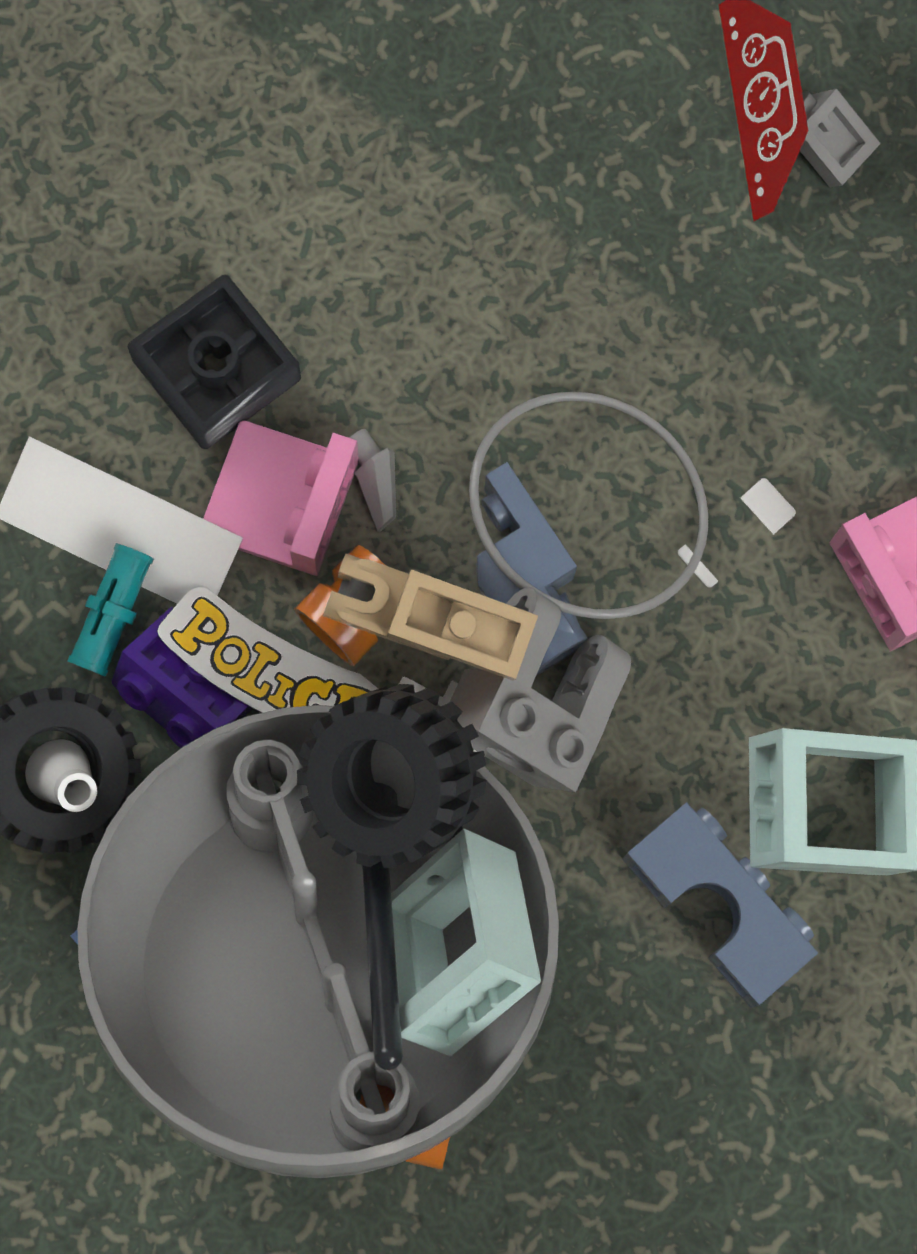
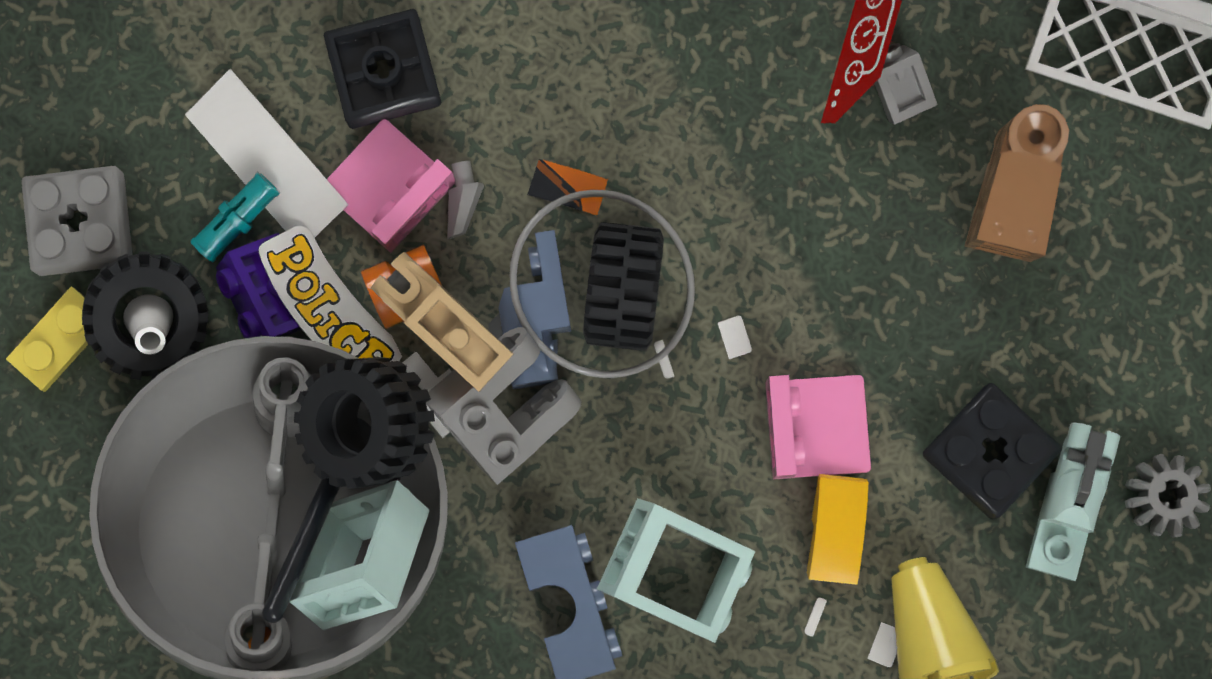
camera: 30 degrees right, 5 degrees up
none -> sticker [527,159,608,216]
none -> black tyre [583,222,664,351]

